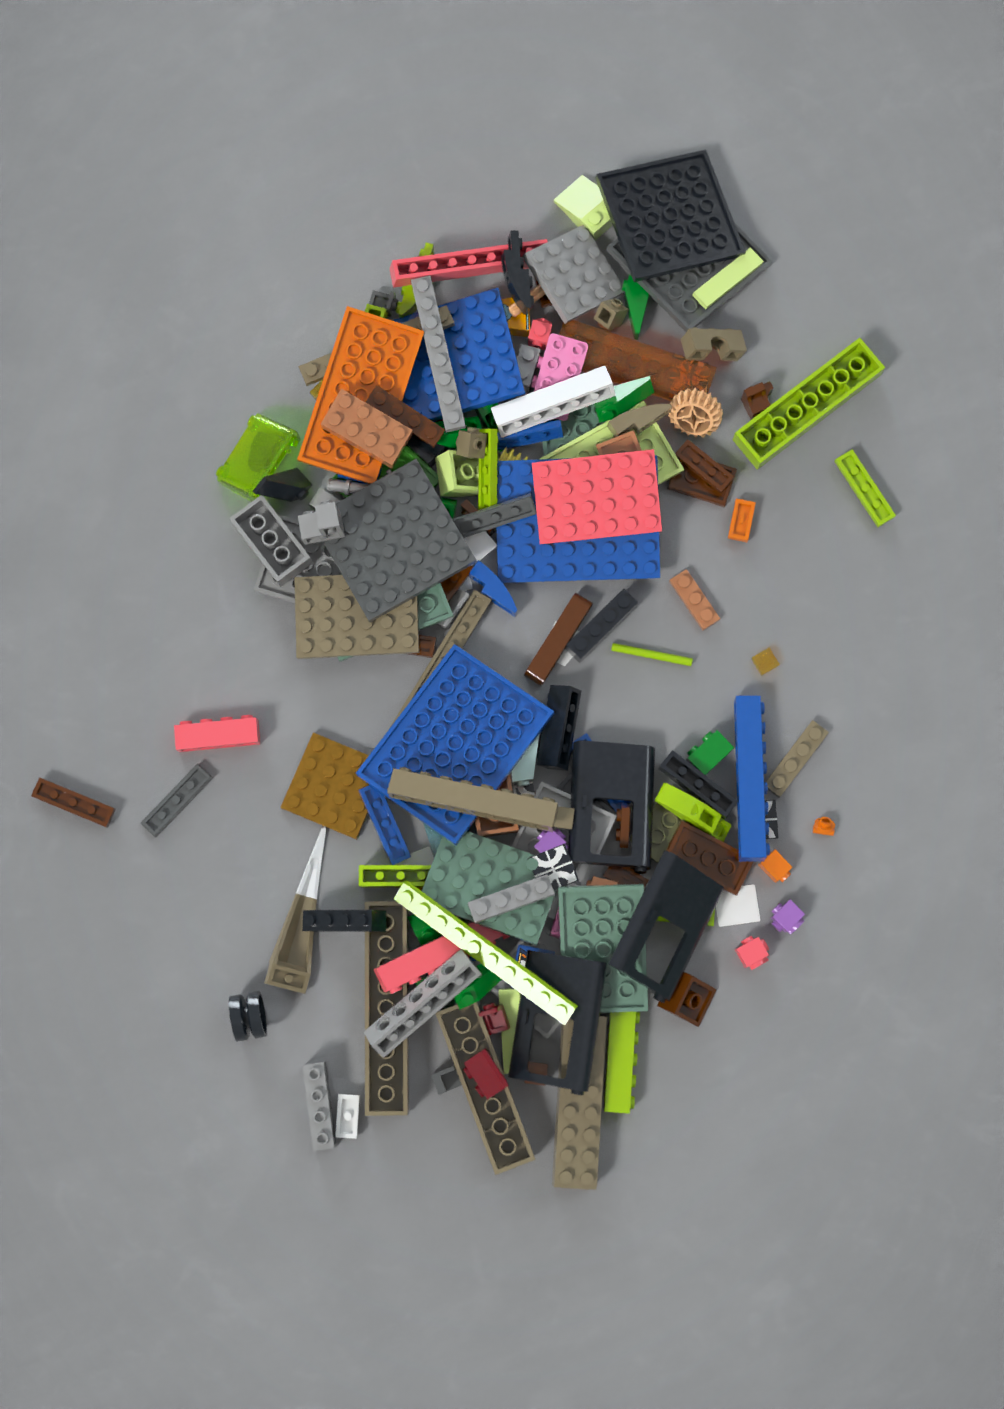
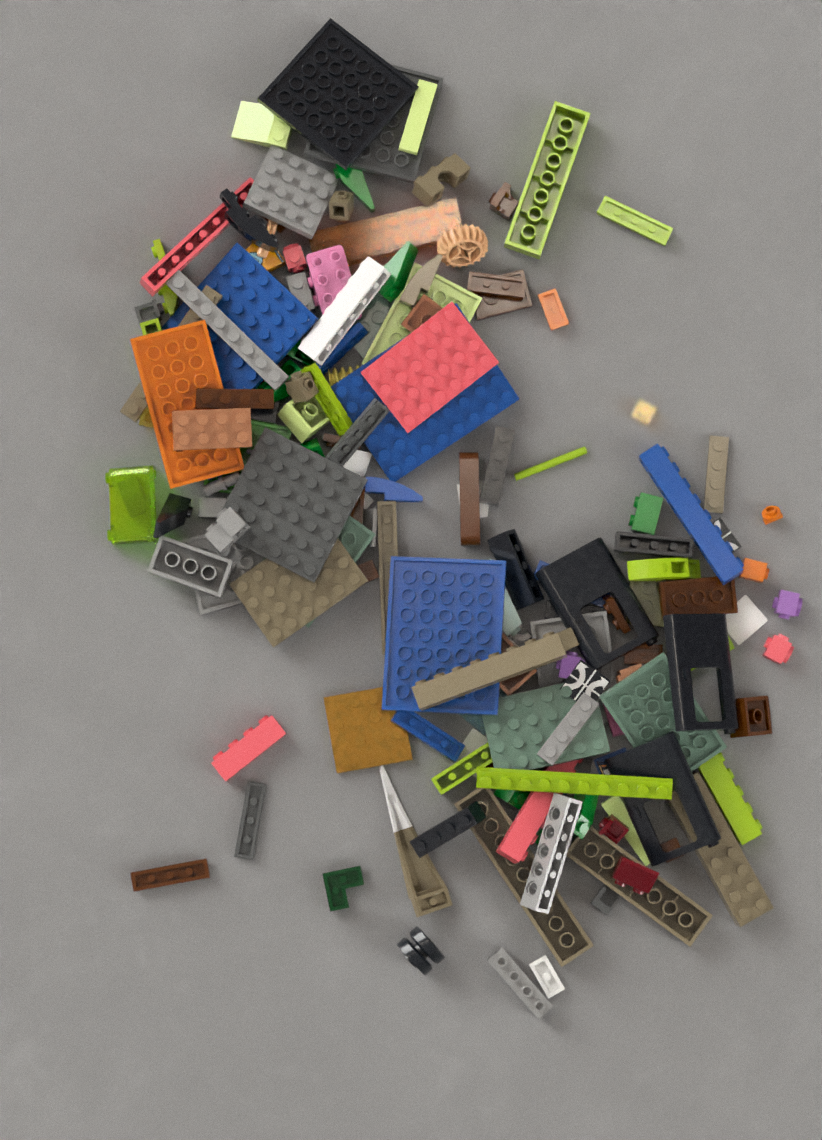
camera: 35 degrees left, 5 degrees up
nougat plate [669,569,720,631] -> none
none -> dark green plate [323,866,364,912]

